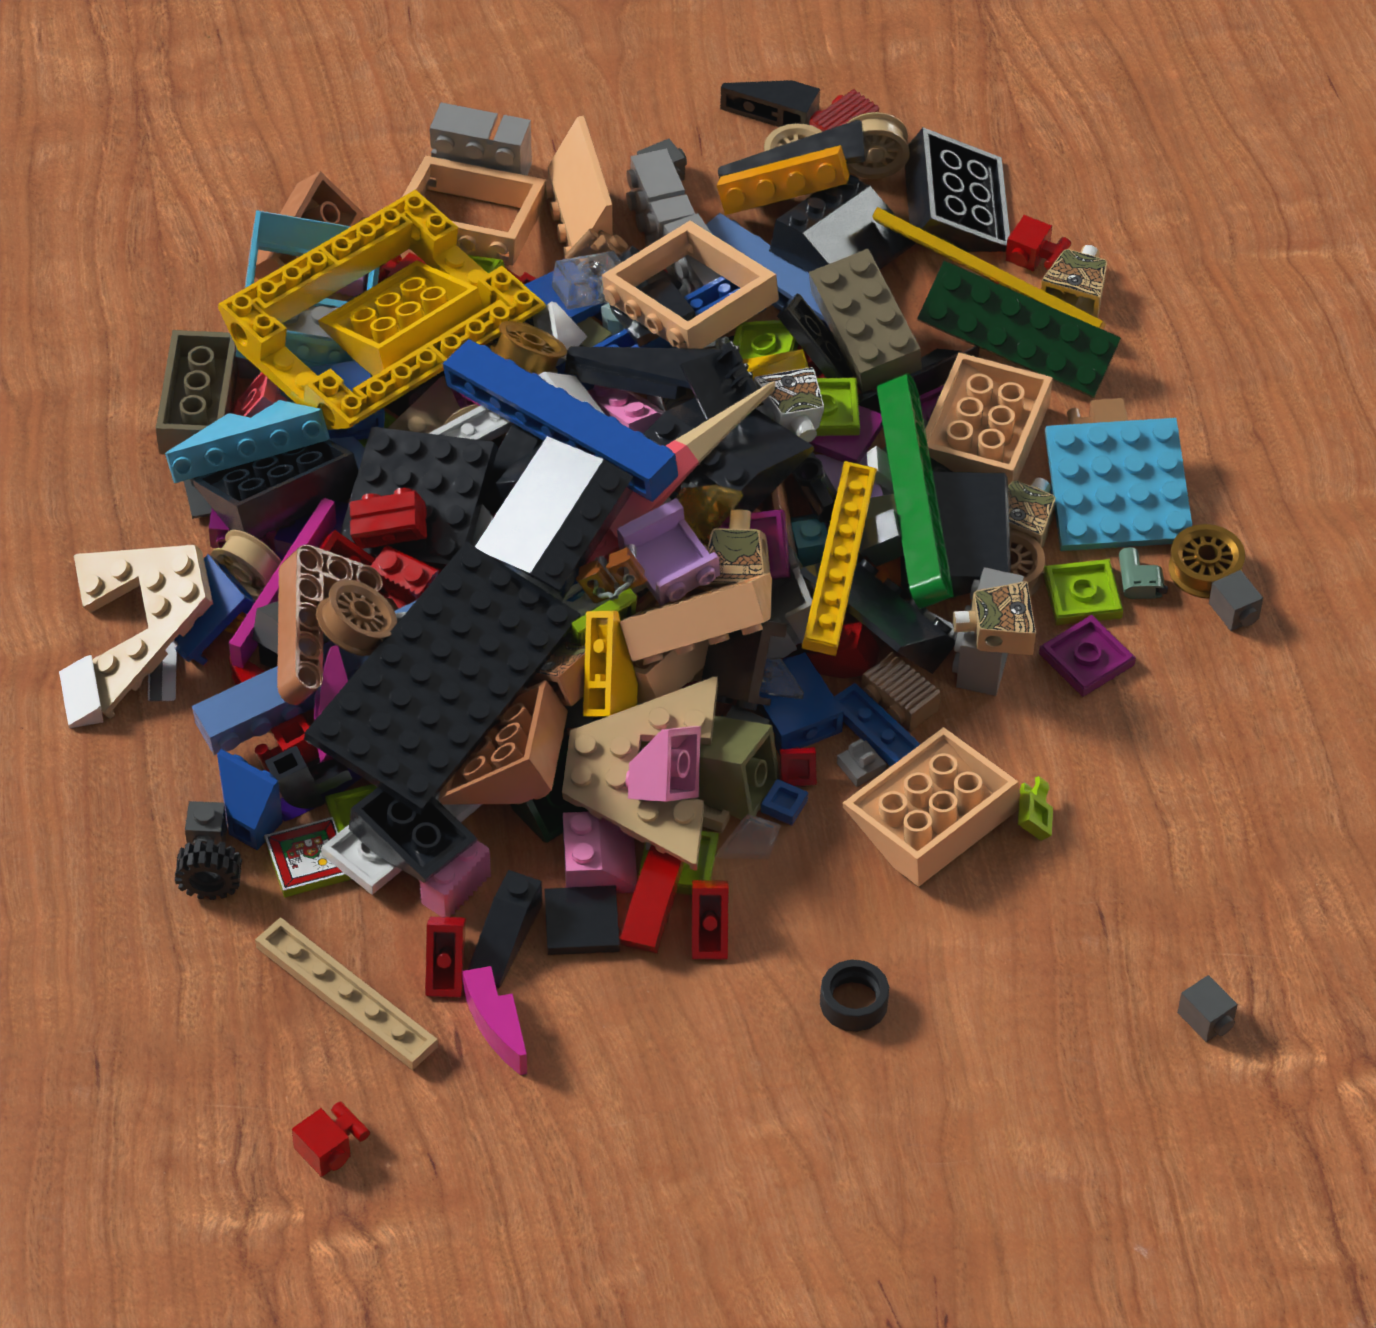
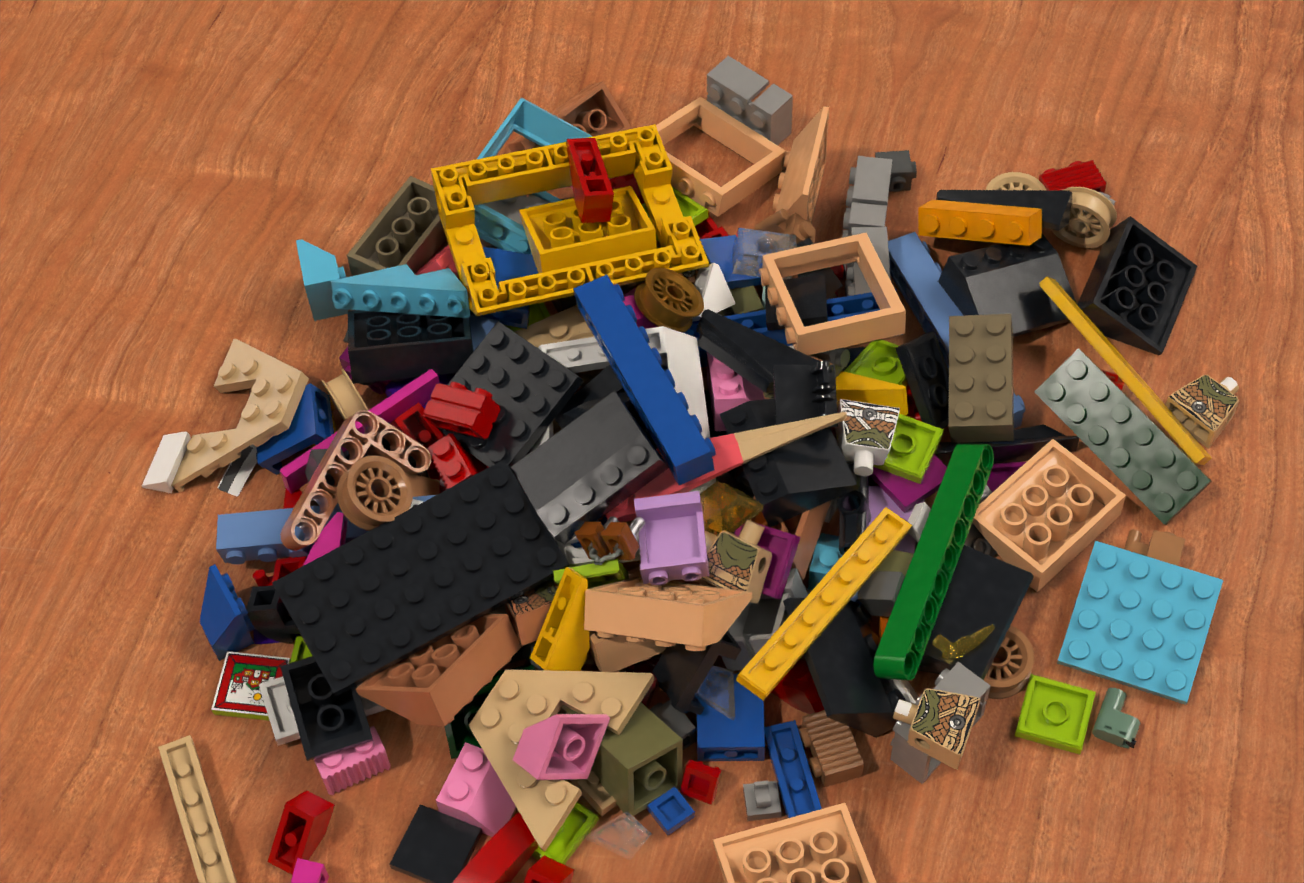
camera: 30 degrees right, 5 degrees up
black tyre [175,840,242,900] -> none
dark grey brick [185,801,228,845] -> none
black slope [468,870,542,988] -> none
black slope [720,80,820,127] -> none
red brick [1005,215,1071,271] -> none
torso [1008,477,1056,548] -> none
magenta tile [1039,615,1136,697] -> none
pearl gold wheel [1169,524,1245,598] -> none
dark grey brick [1209,570,1263,631] -> none
none -> medium azure slope [296,239,348,321]
none -> red slope [566,138,614,223]
none -> clear yellow bar [932,624,995,659]

